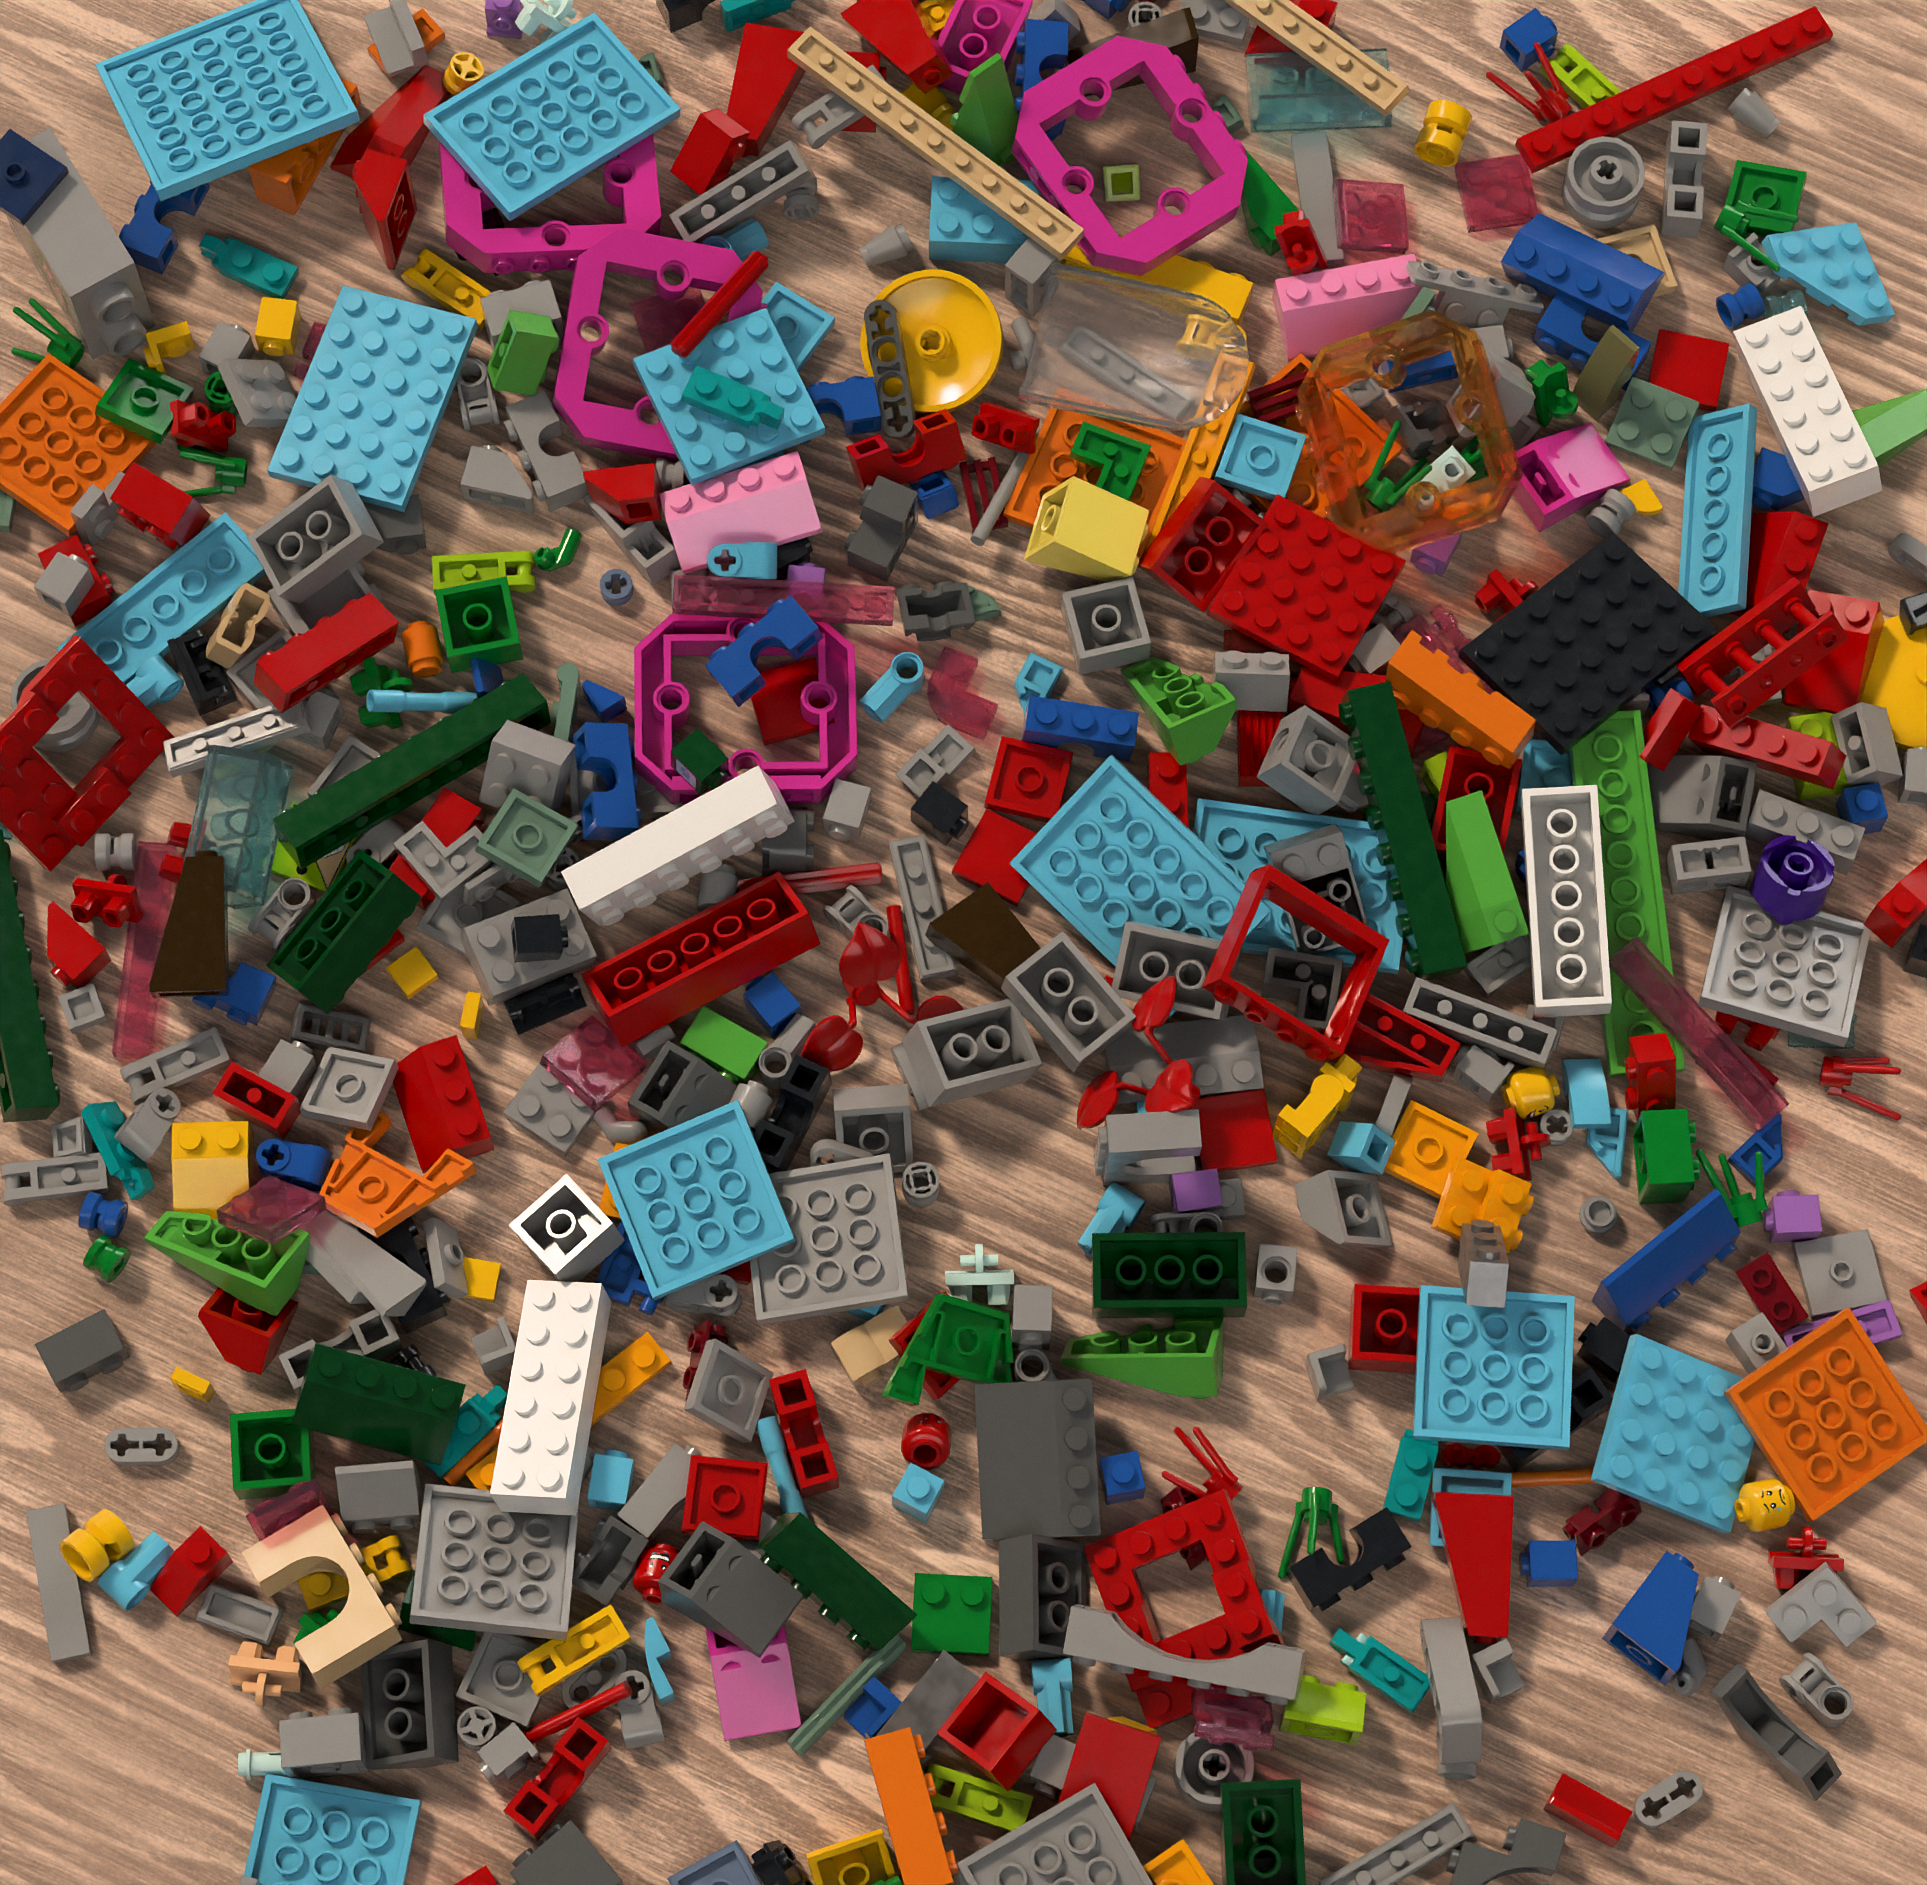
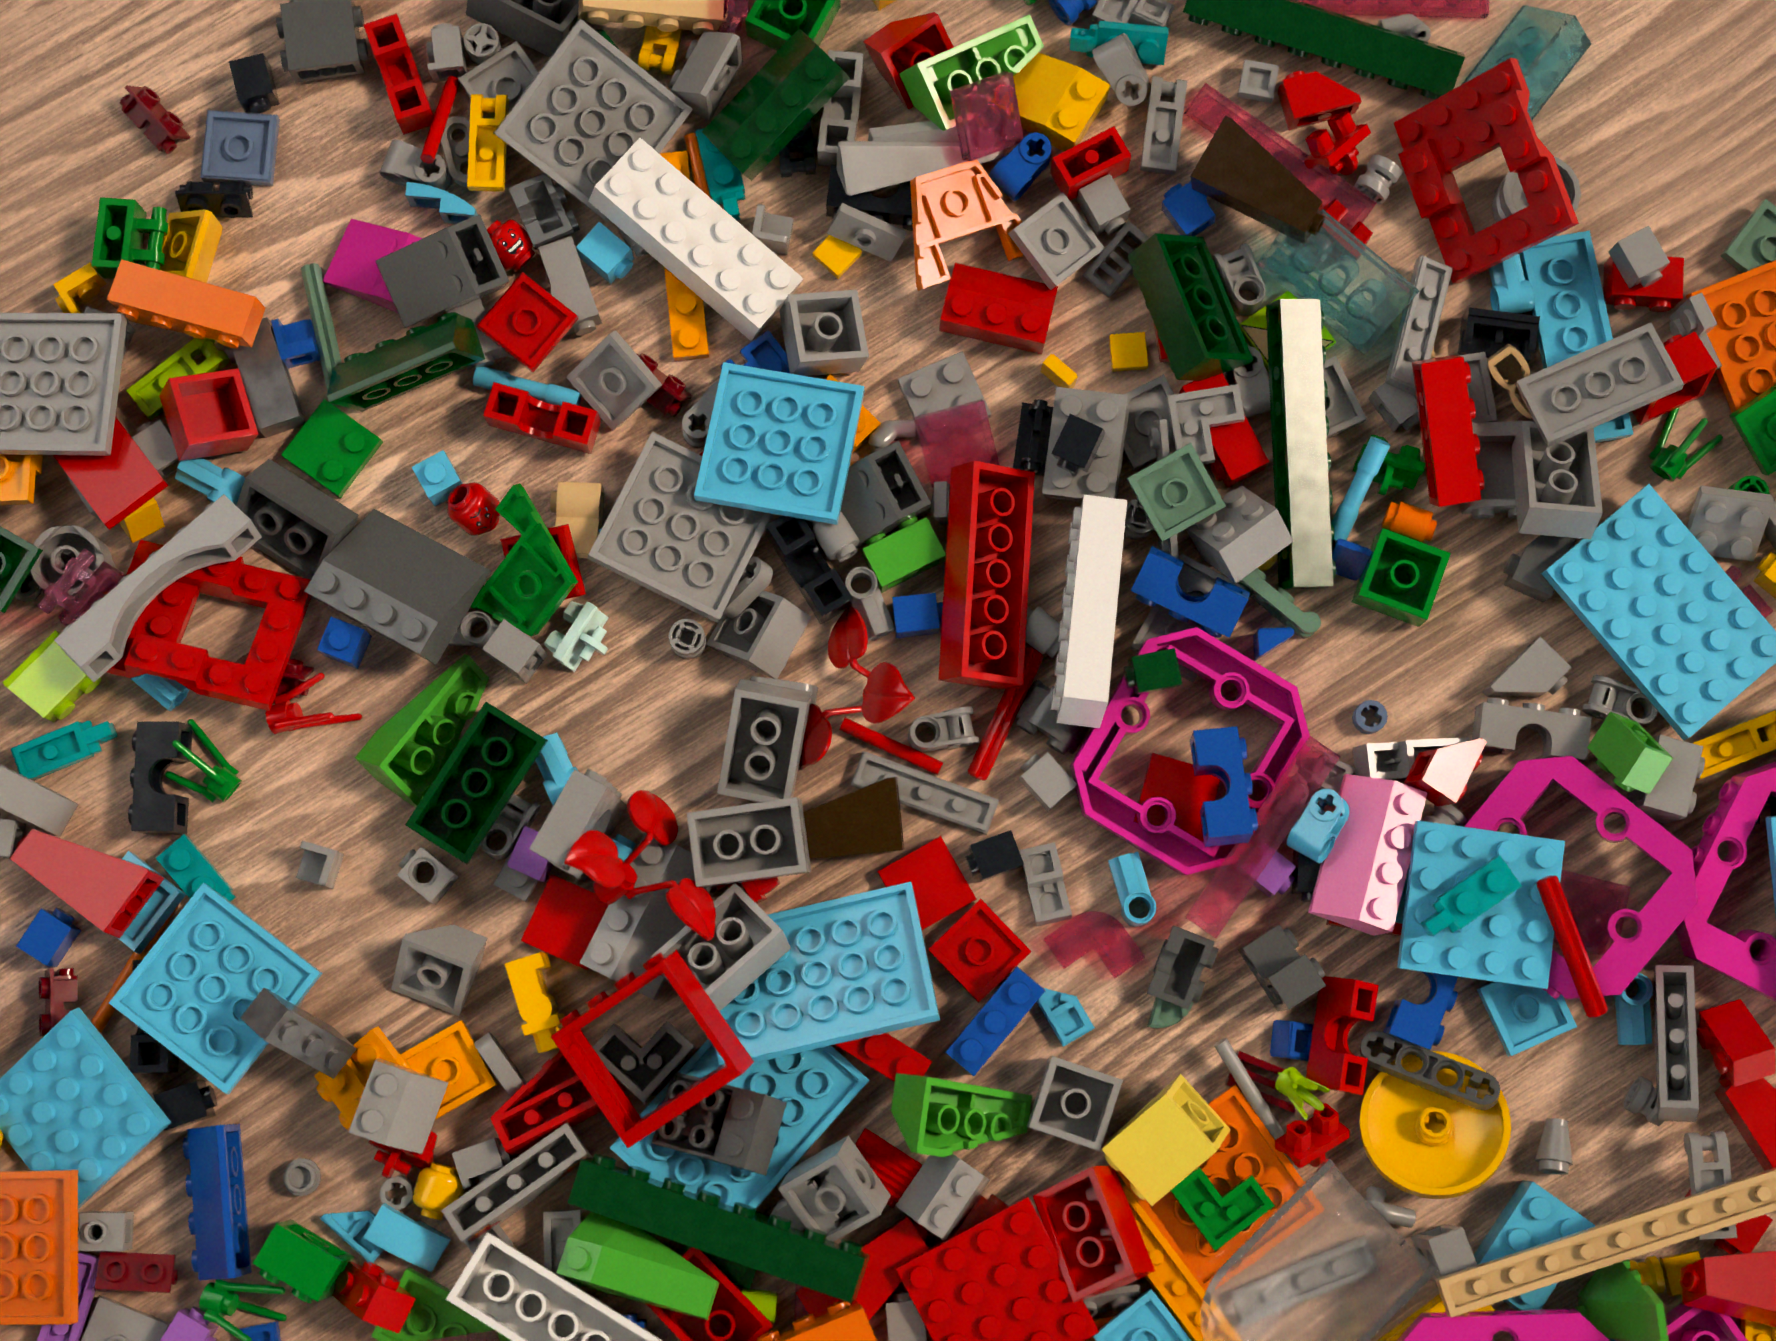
camera: 120 degrees right, 10 degrees up
red hips [170,399,236,453] -> none
lime plate [432,551,536,595] -> none
green arm [534,528,583,572] -> none
medium azure brick [1327,1121,1395,1175] -> none
red brick [1348,1284,1420,1374] -> none
none -> light grey slope [348,1058,449,1154]
none -> lime piece [1275,1067,1330,1120]
none -> light grey plate [1516,323,1684,448]

